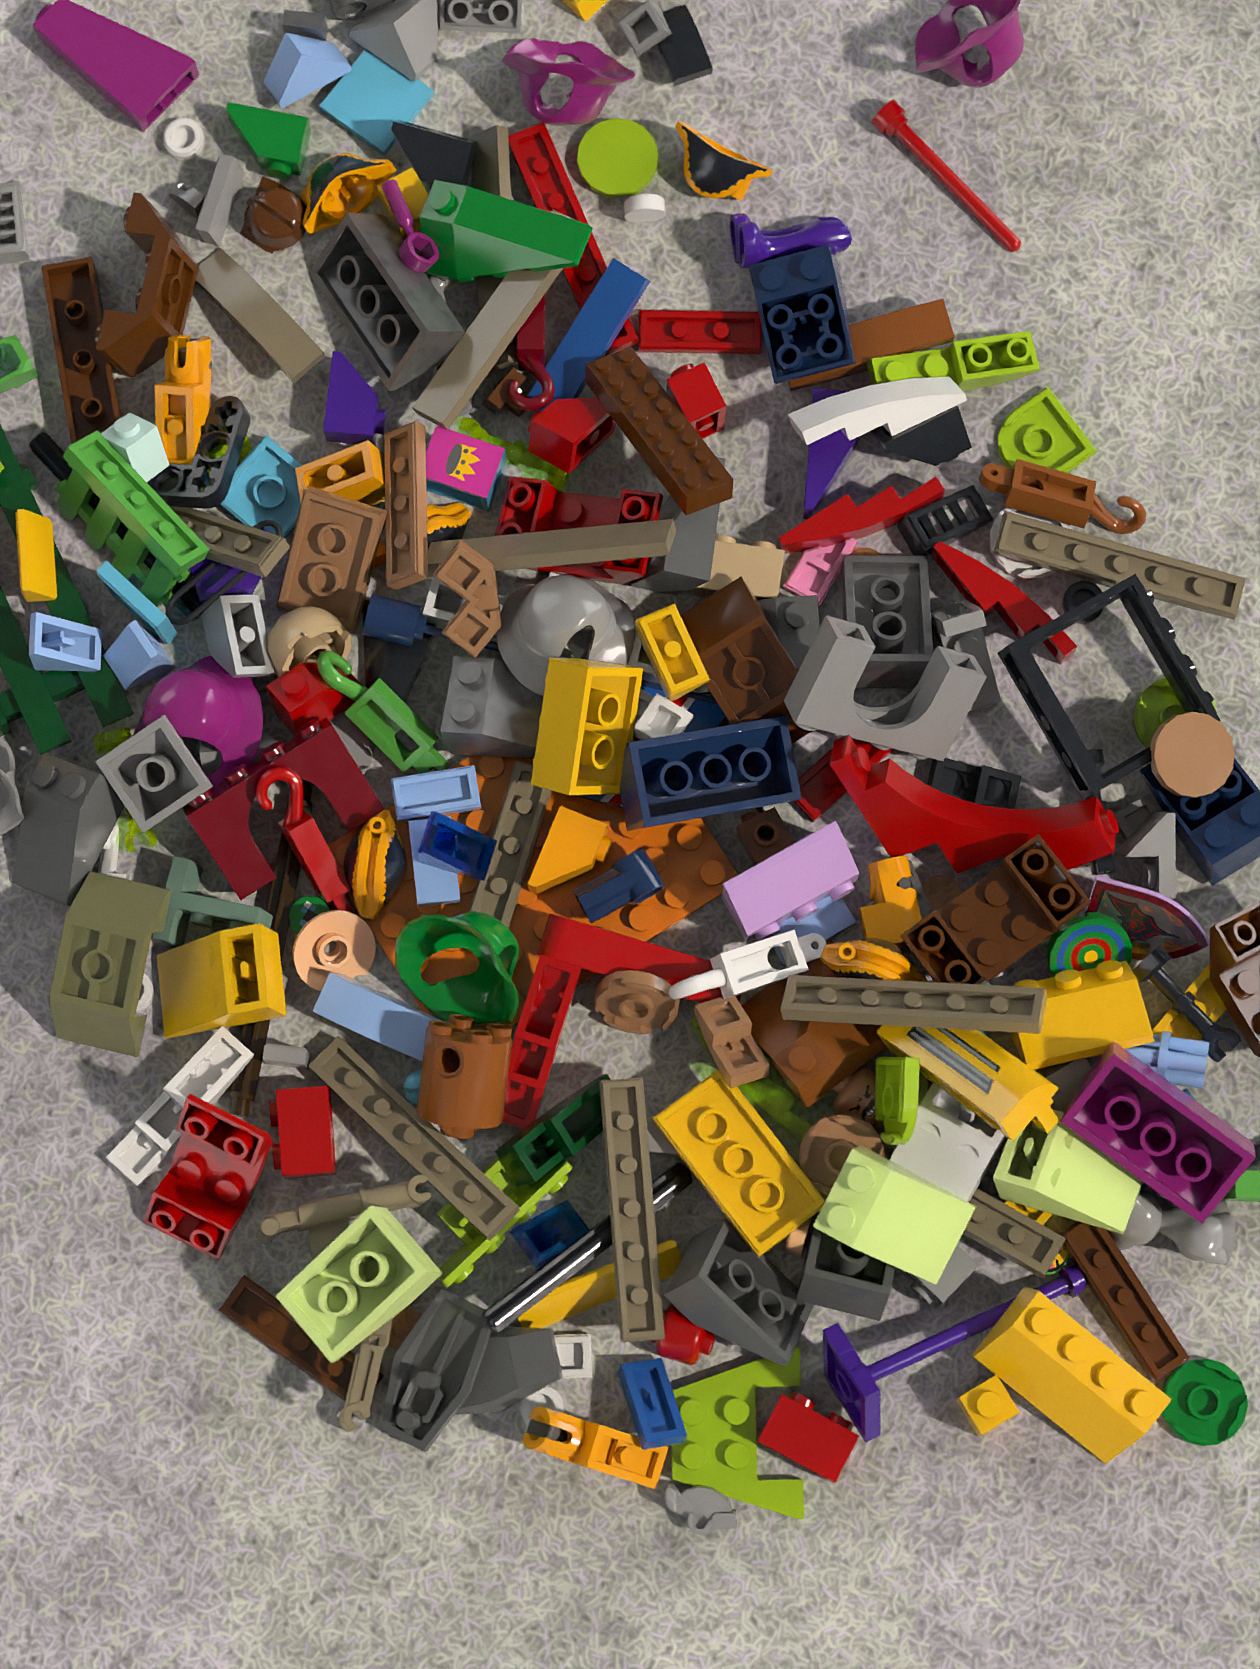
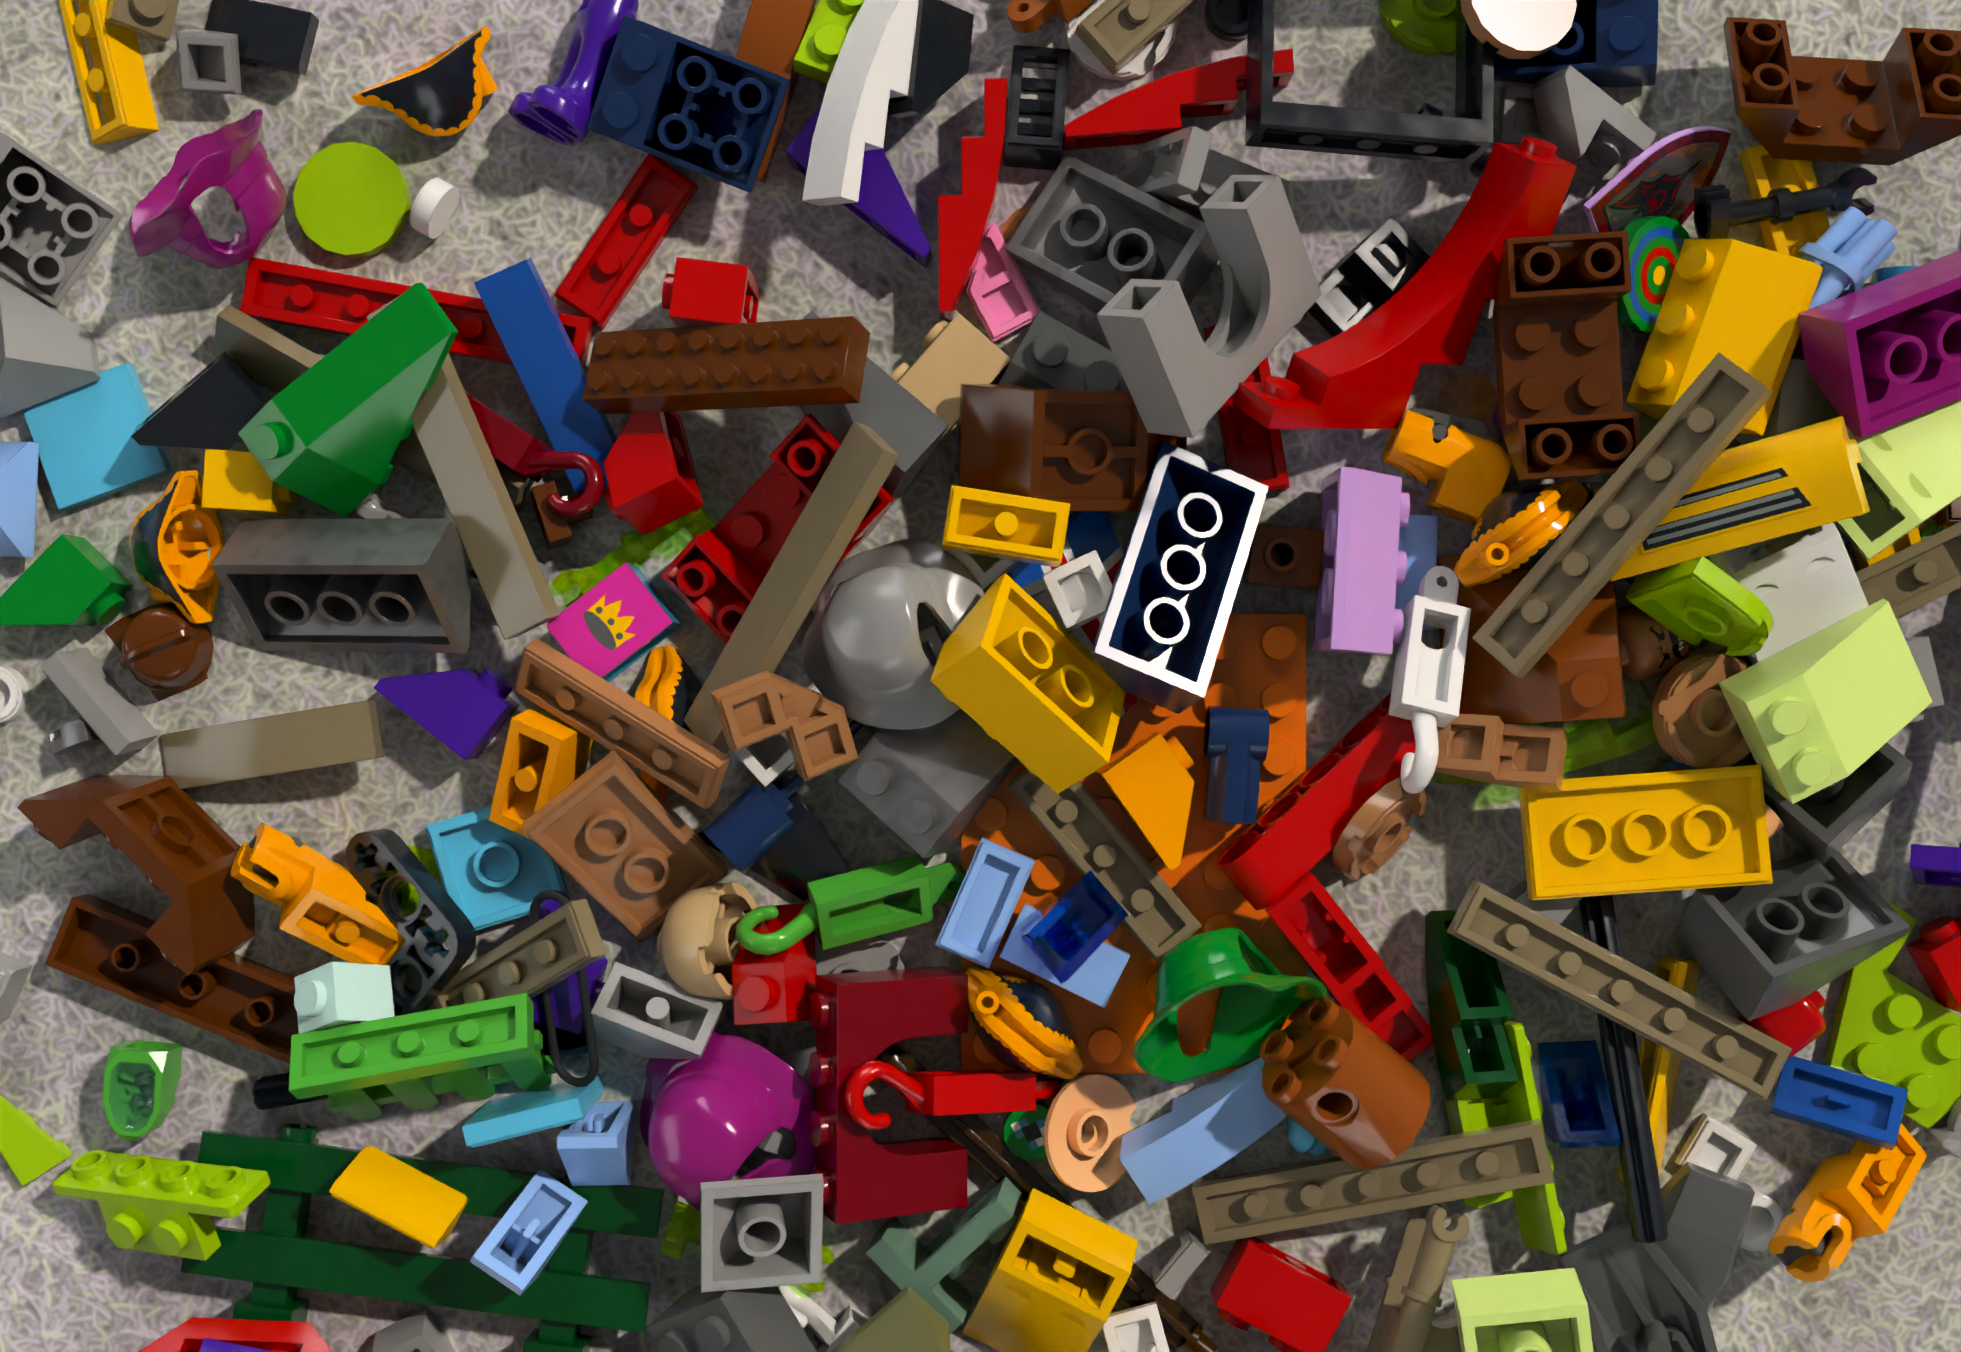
camera: 60 degrees left, 10 degrees up
magenta piece [381,179,439,273] -> none

